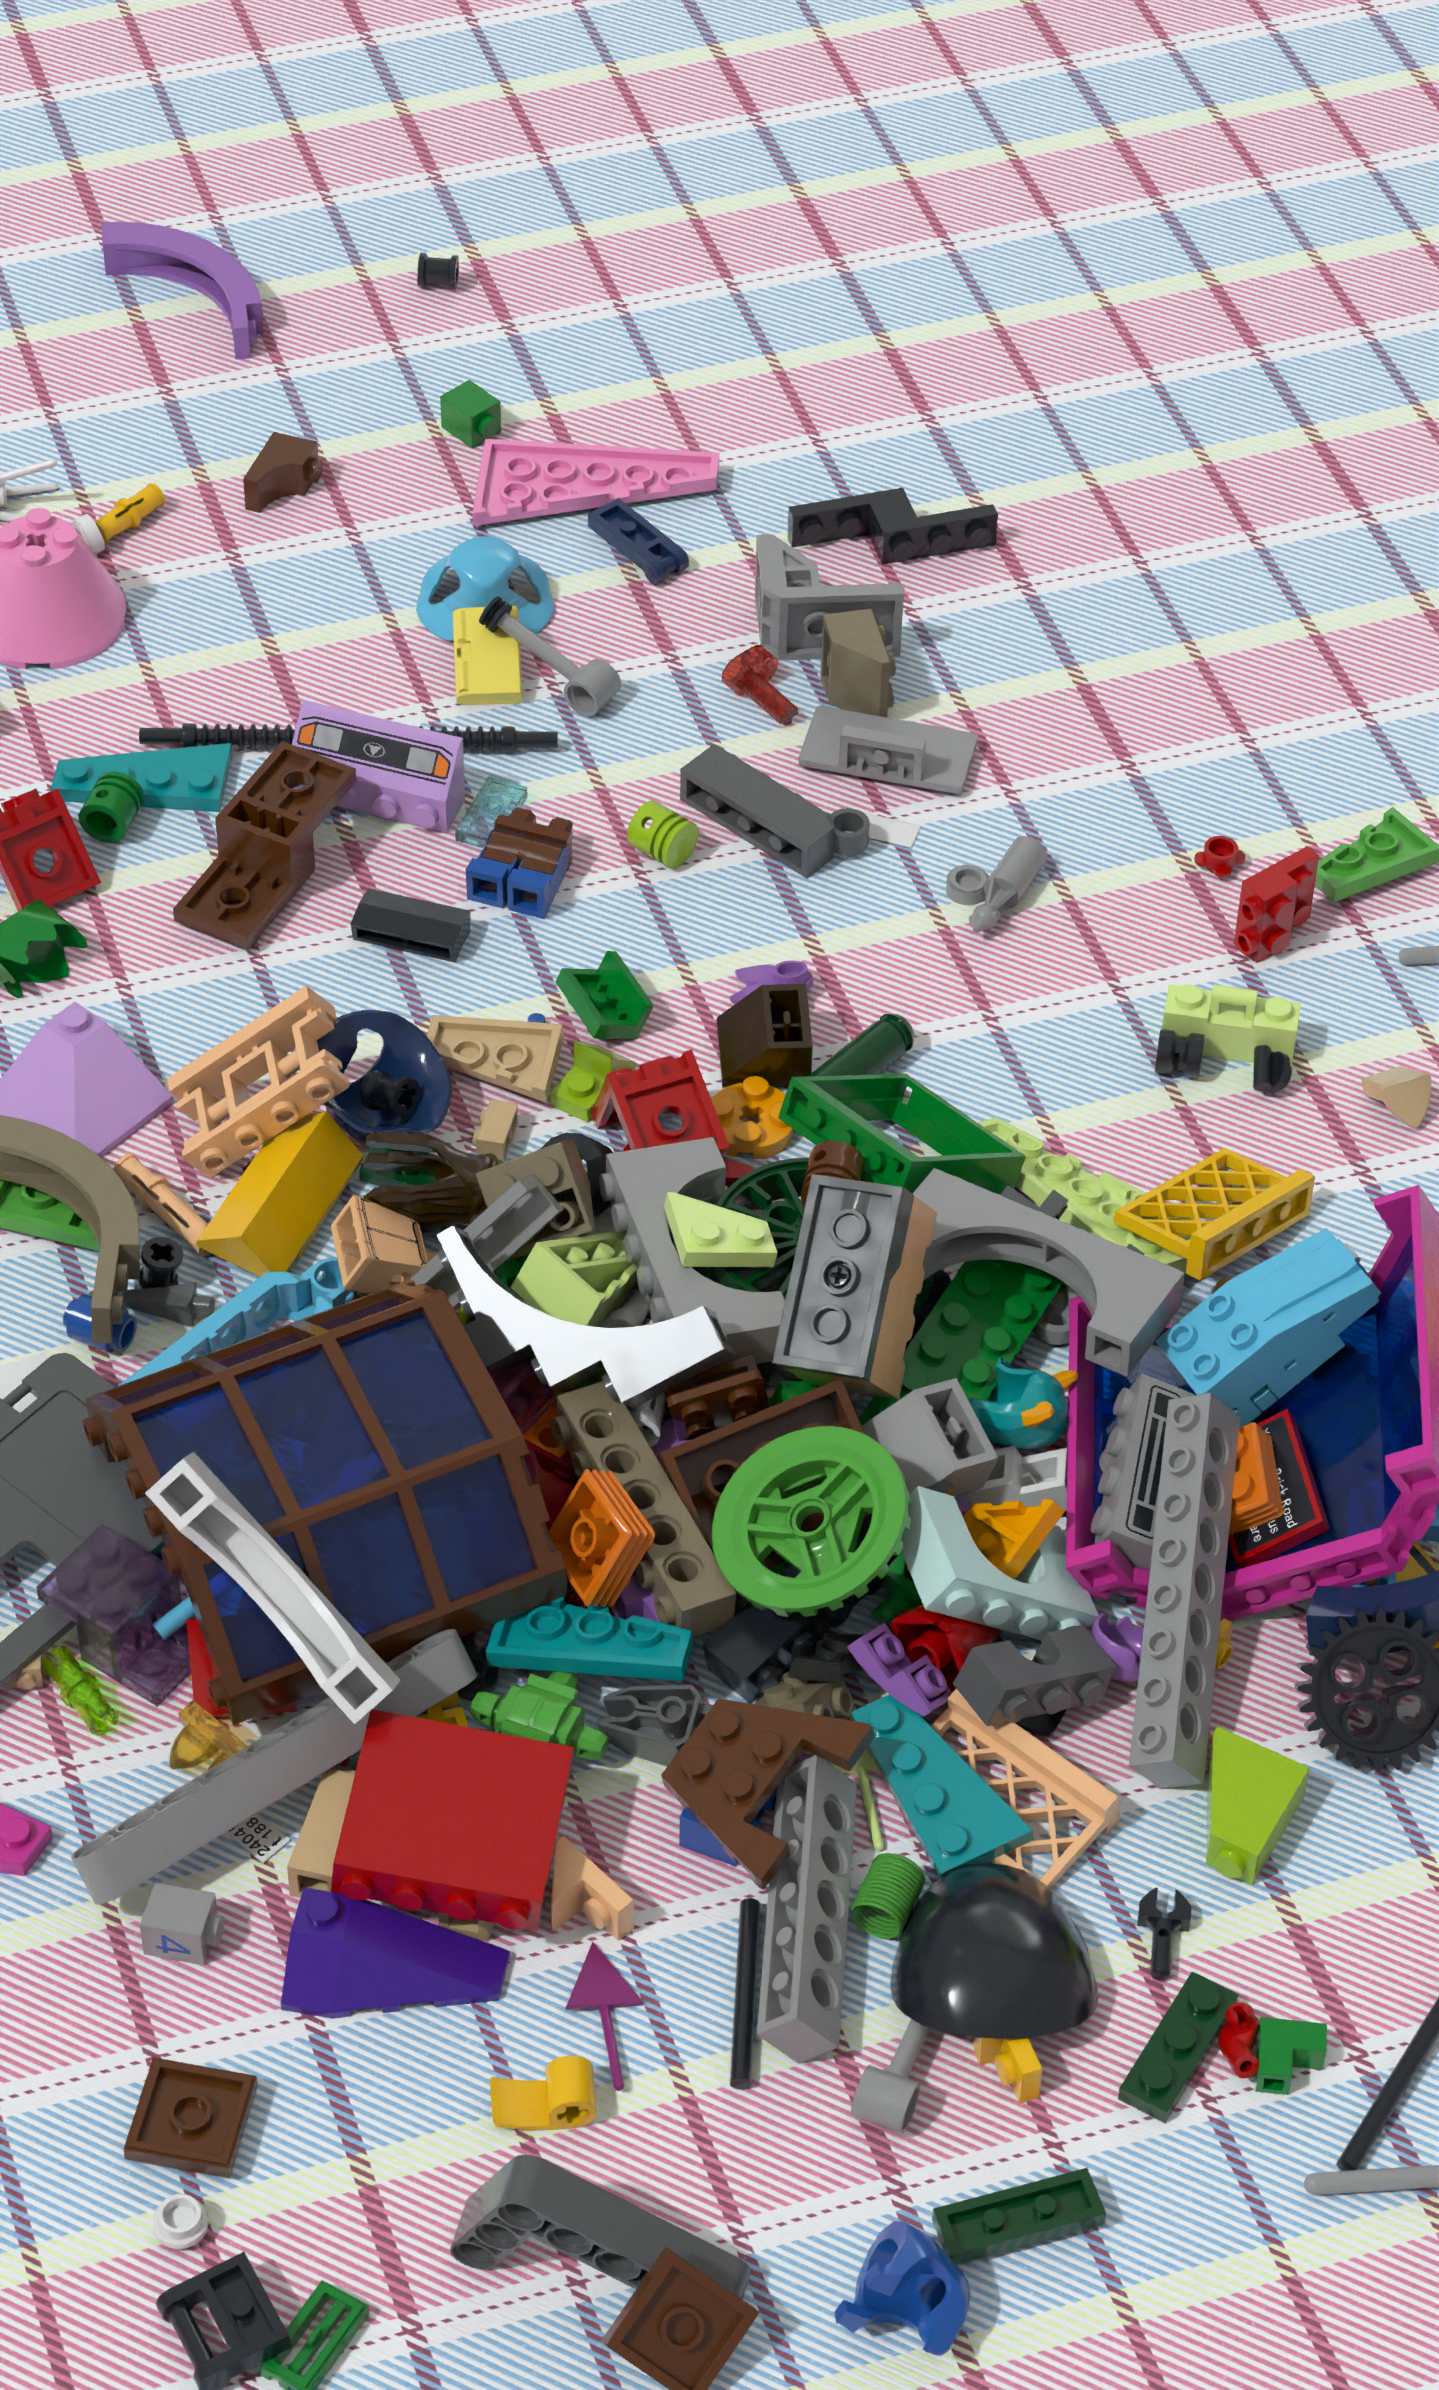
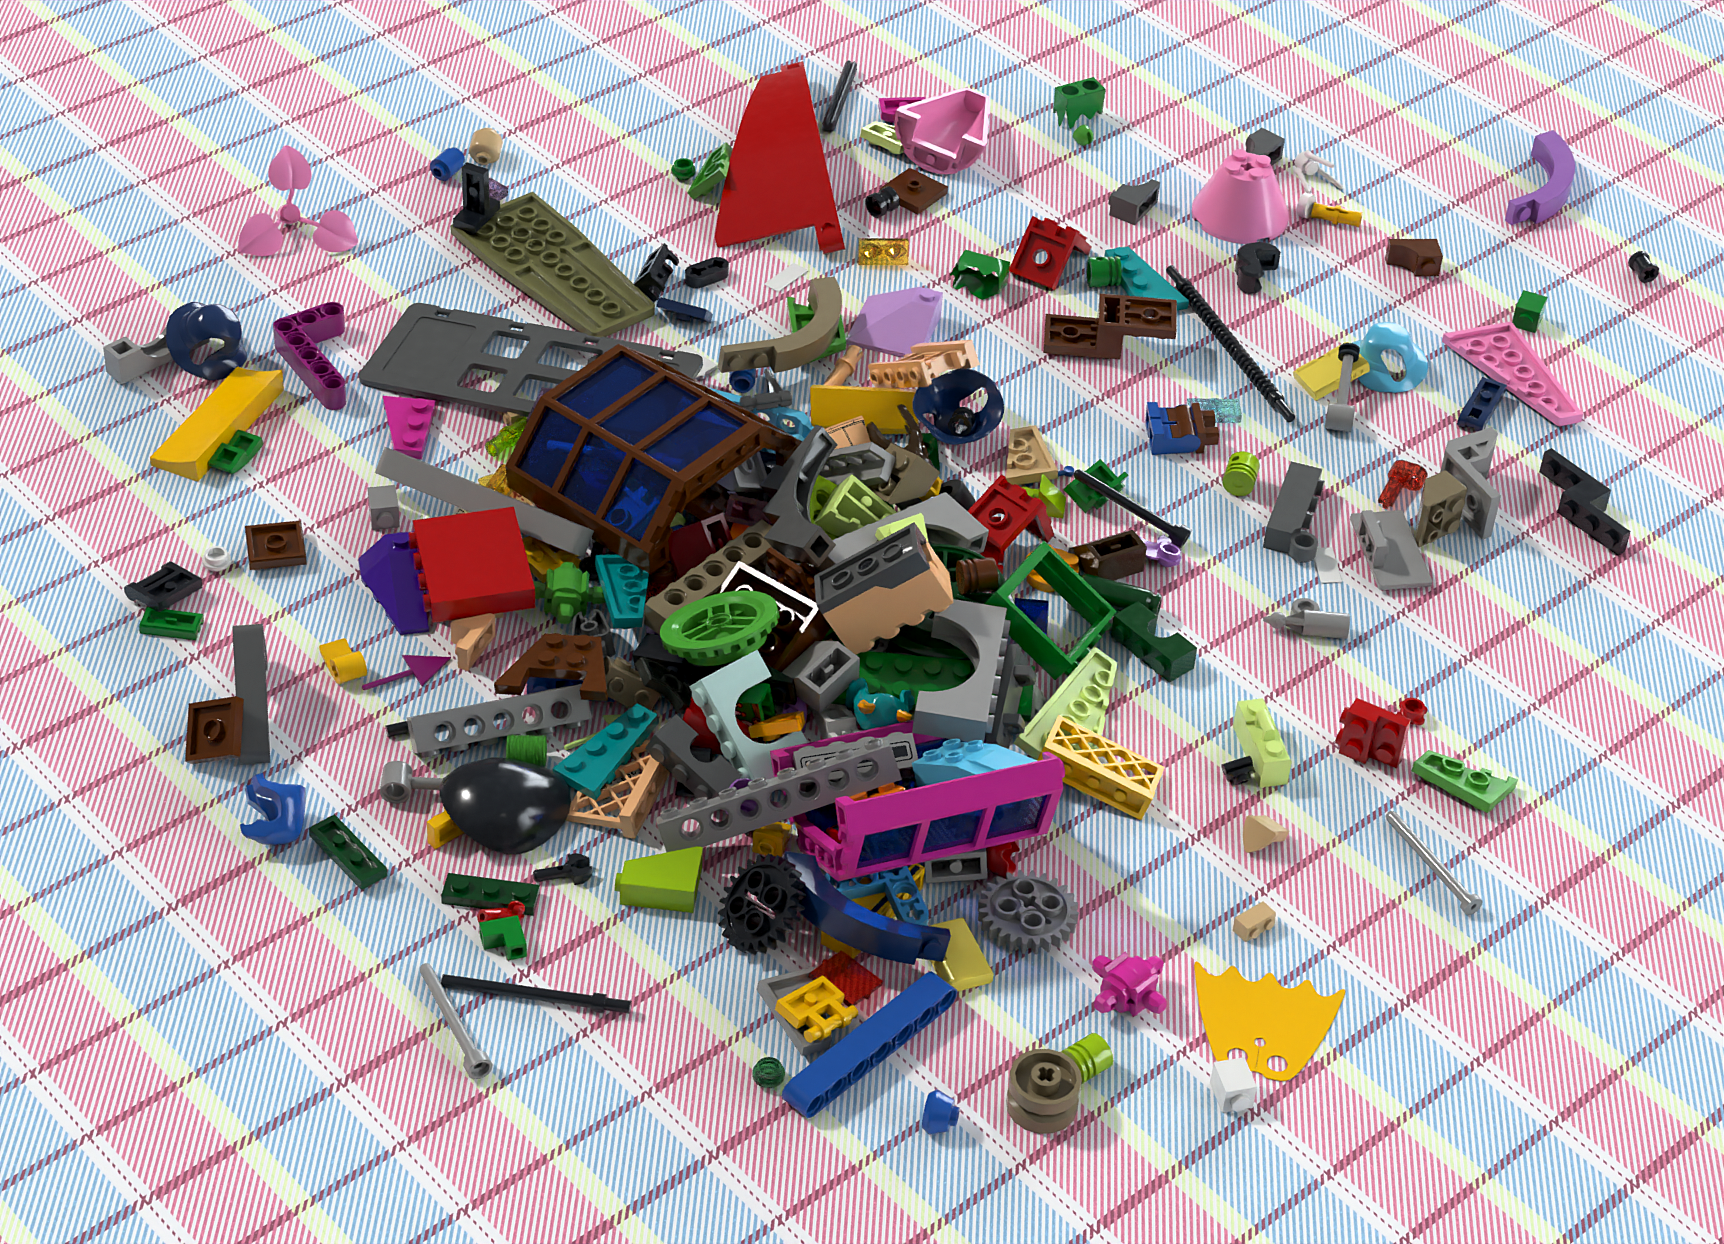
camera: 65 degrees right, 5 degrees down
black bush [138,1237,183,1289] -> none
white arch [145,1451,401,1724] -> none
lavender slope [292,700,465,833] -> none
black piece [350,888,471,963] -> none
tan piece [472,1099,518,1163] -> none
orange brick [548,1469,655,1607] -> none
medium lavender slope [847,1623,952,1717] -> none
black wheel [1155,1029,1205,1078] -> none
none -> dark grey axle [740,390,792,411]
none -> black piece [1074,469,1192,548]
none -> dark green arch [1111,601,1197,683]
none -> black animal [1235,242,1281,294]

